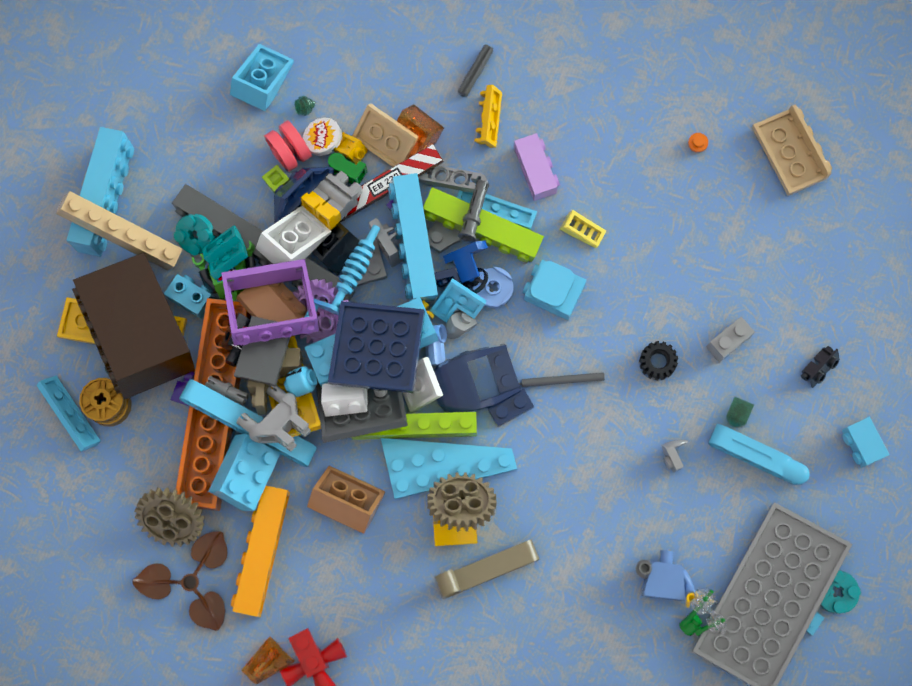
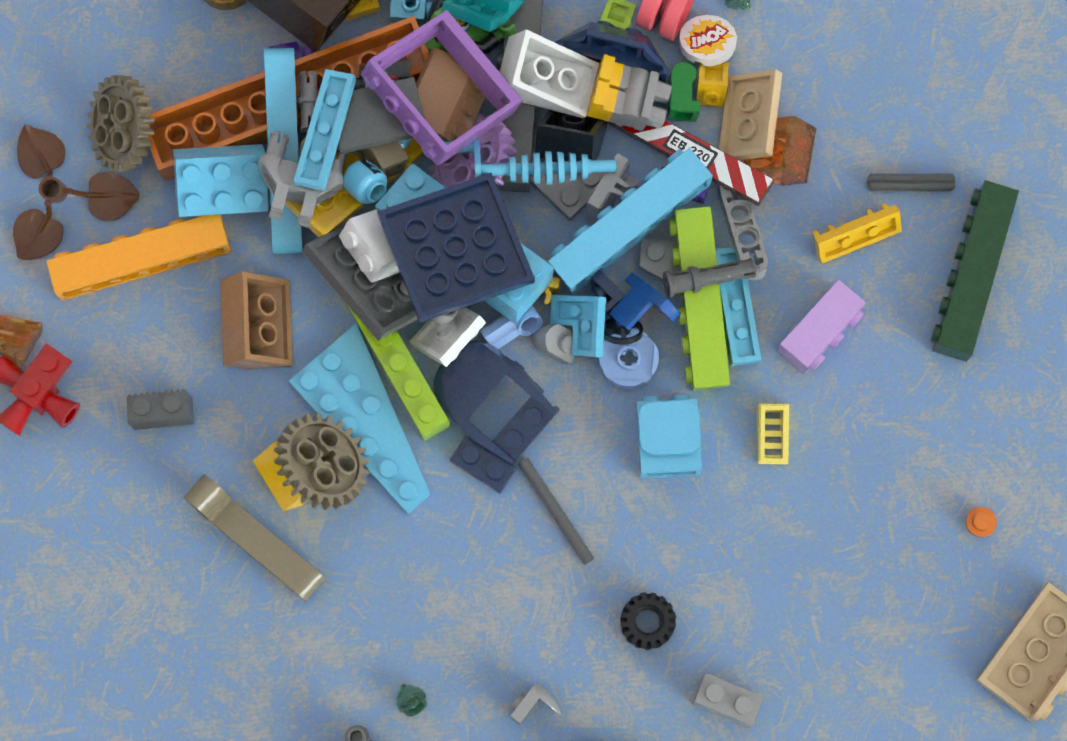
camera: 60 degrees right, 0 degrees up
none -> dark grey brick [127,389,194,430]
none -> medium azure plate [293,69,356,191]
none -> clear green plate [396,684,427,717]
none -> dark green brick [930,180,1019,362]

